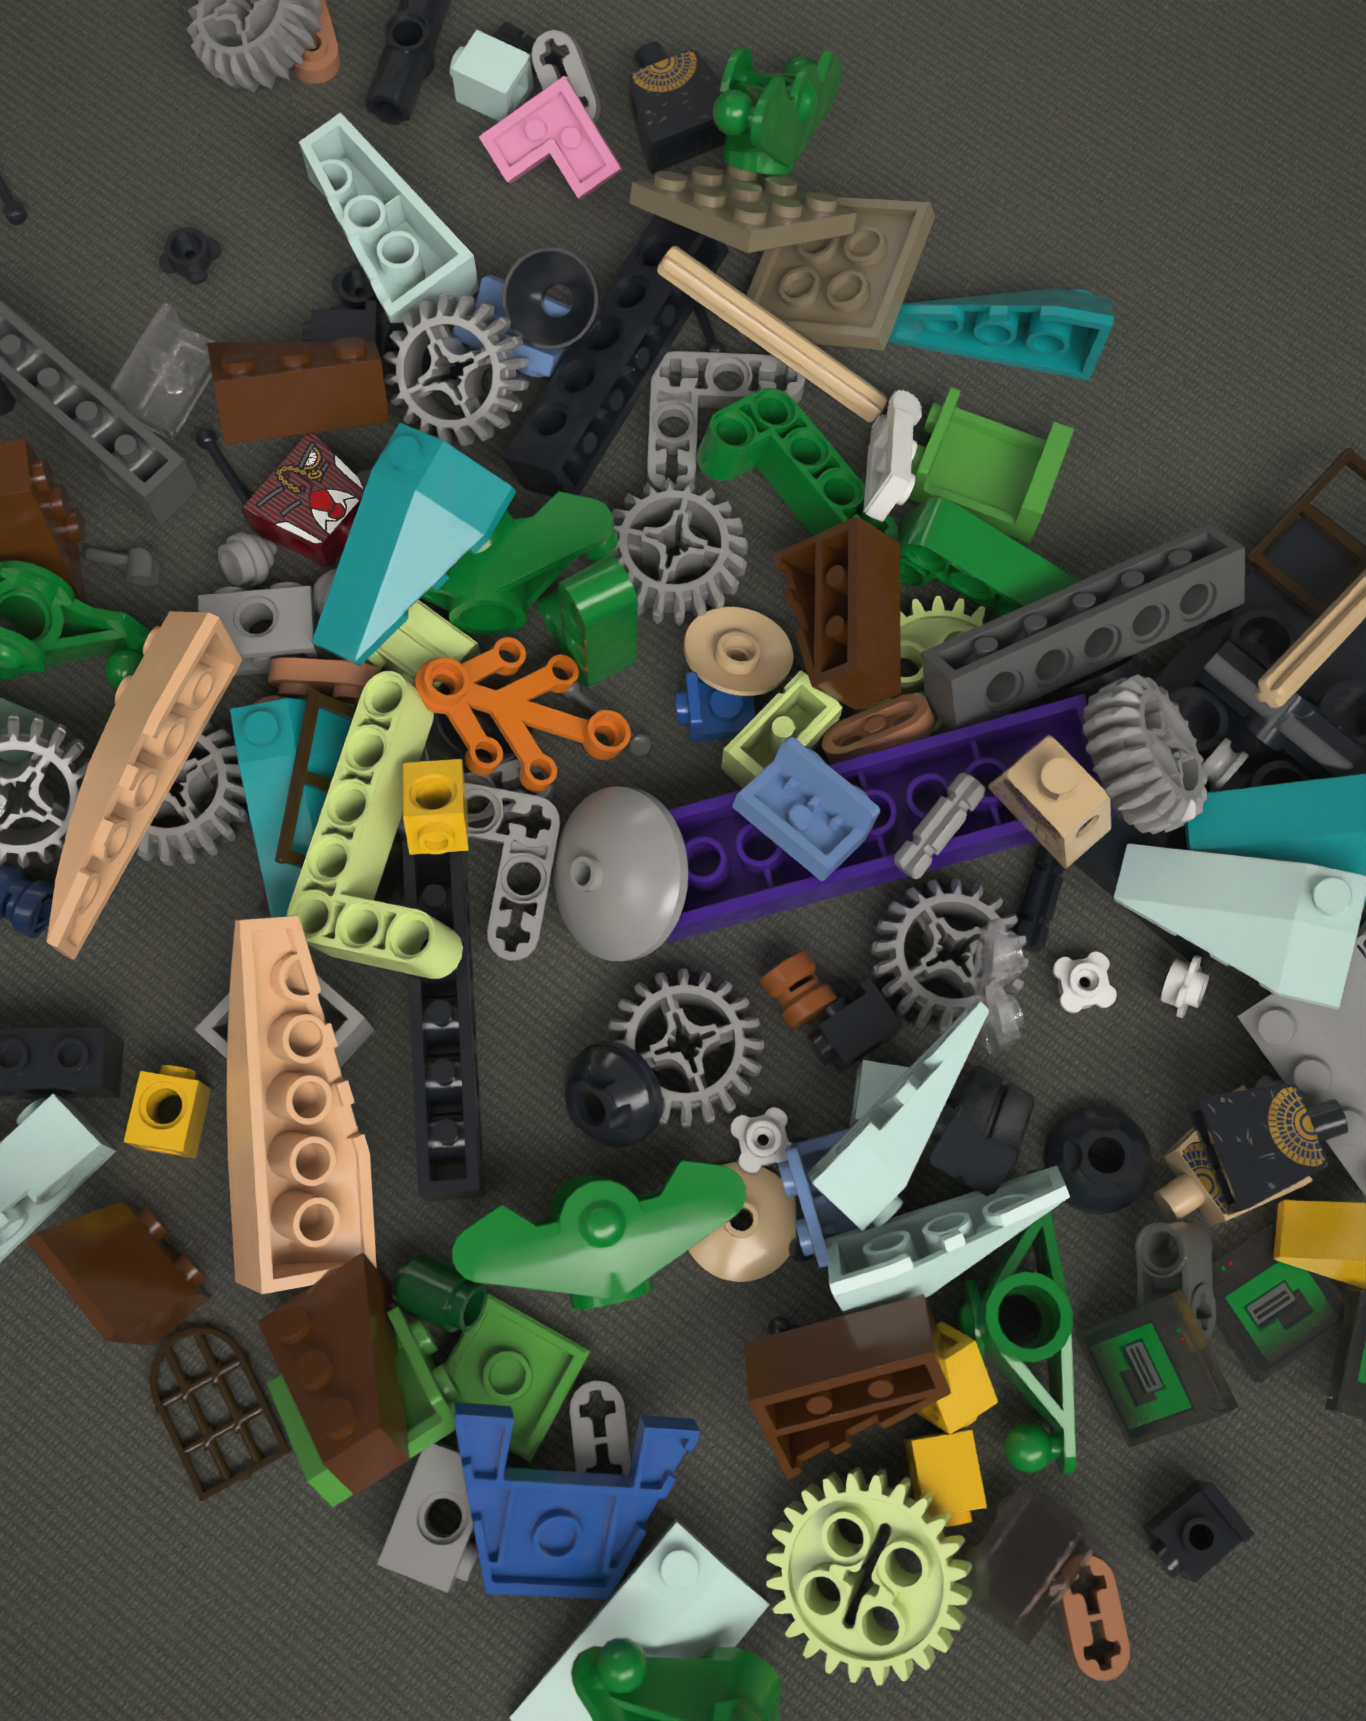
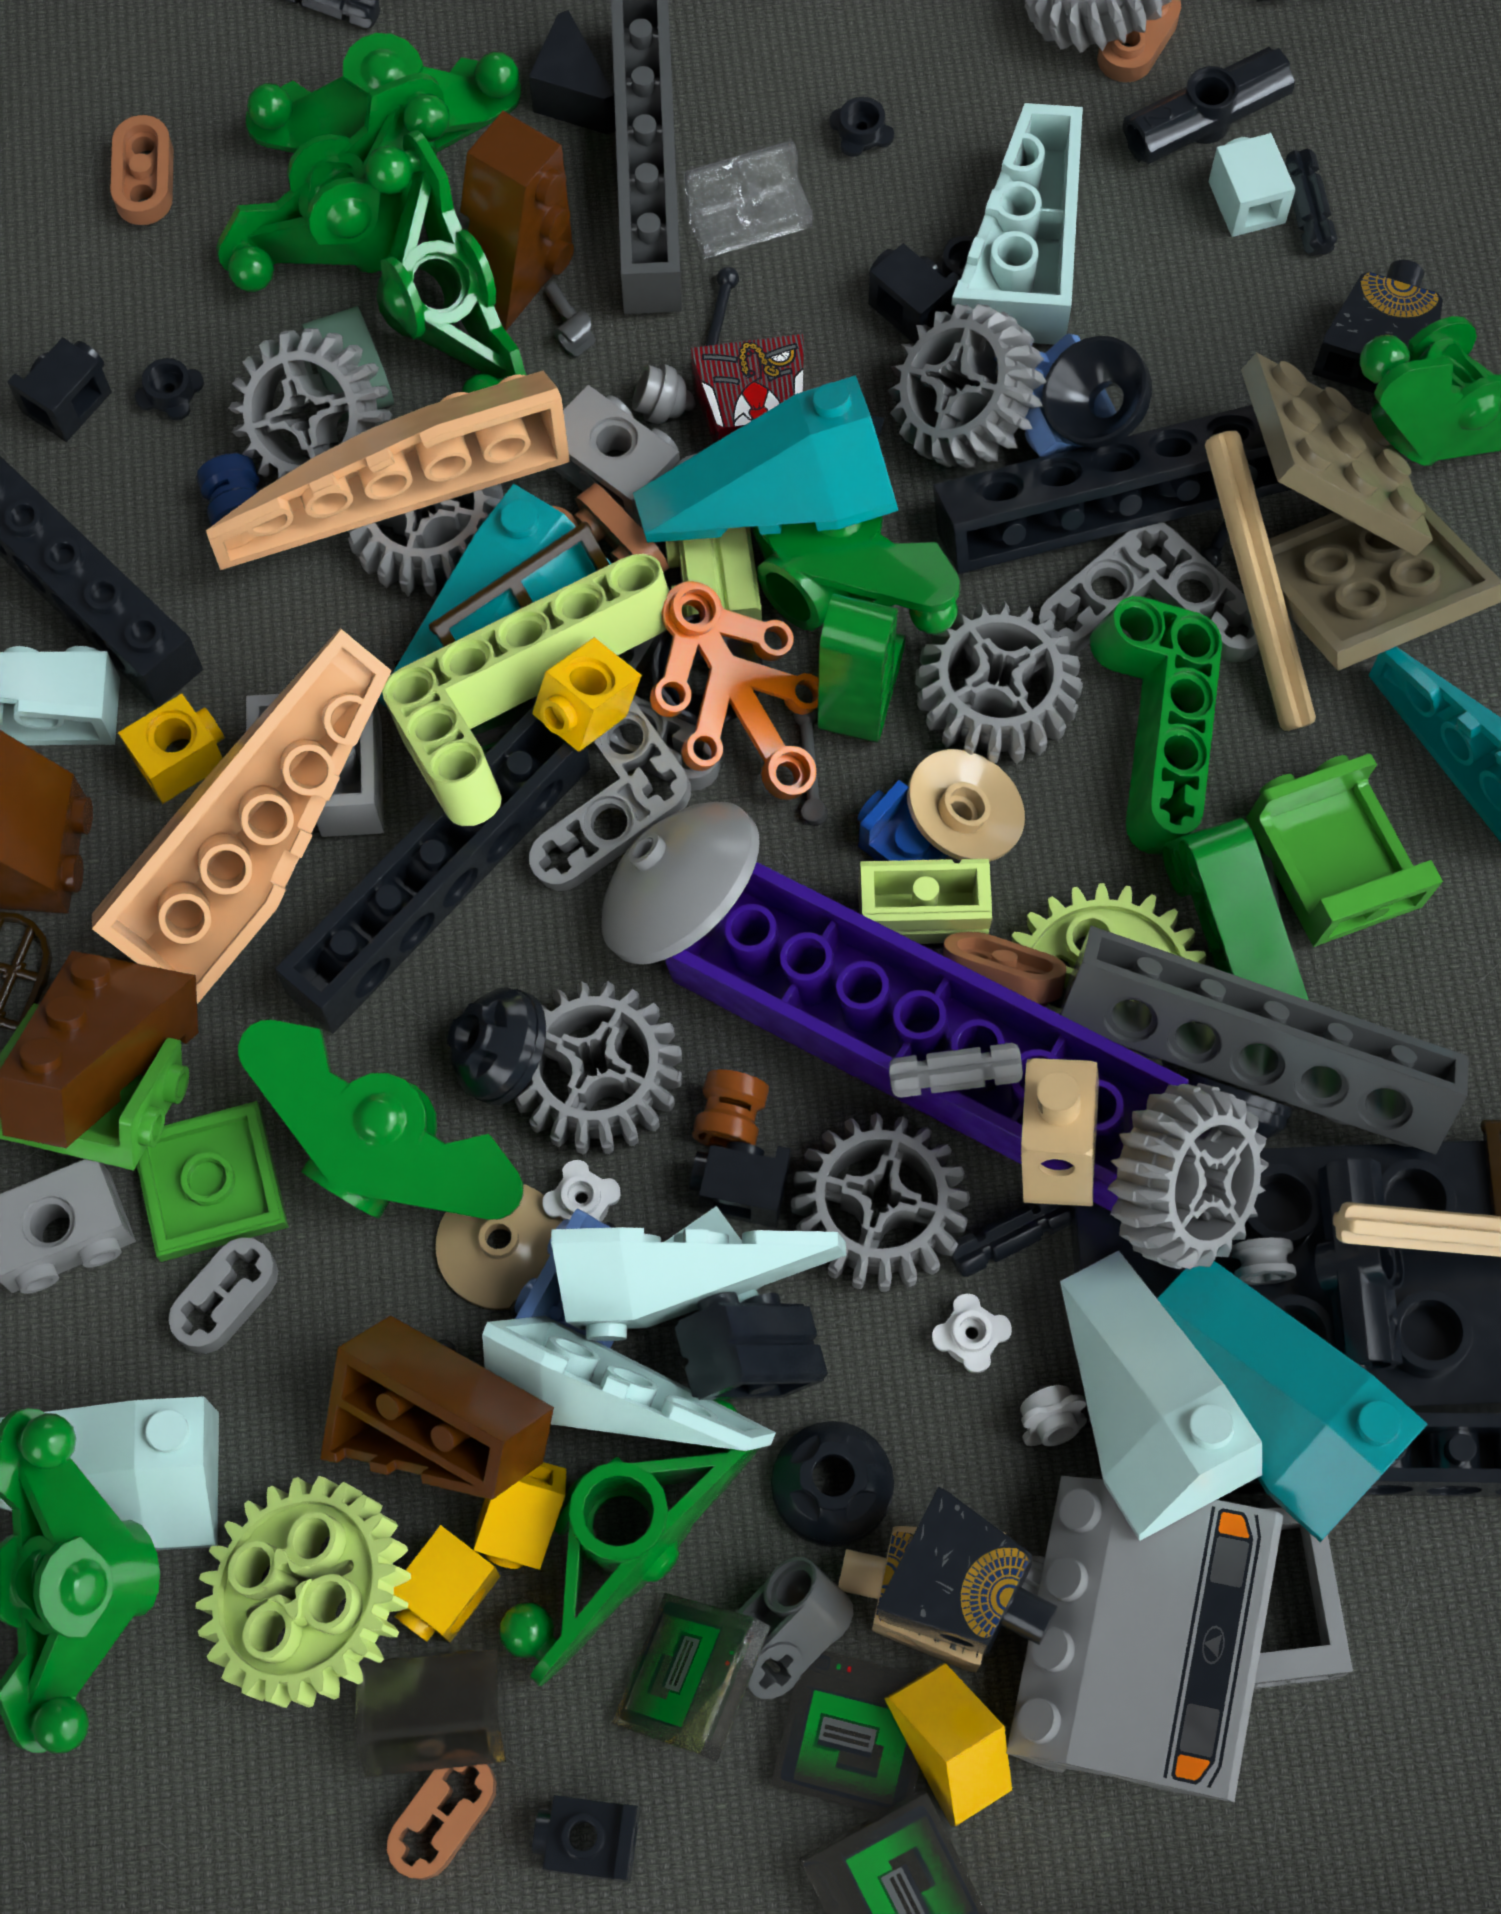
camera: 50 degrees right, 5 degrees down
reddish brown wedge [207,337,390,445] -> none
dark green brick [393,1253,488,1332] -> none
blue wing [452,1402,700,1599] -> none
bright pink plate [479,76,623,199] -> none
light grey beam [531,30,601,123] -> none
medium blue bracket [732,736,880,882] -> none
reddish brown wedge [772,516,901,710] -> none
white hinge [863,389,922,522] -> none
clear slope [974,917,1024,1055] -> none

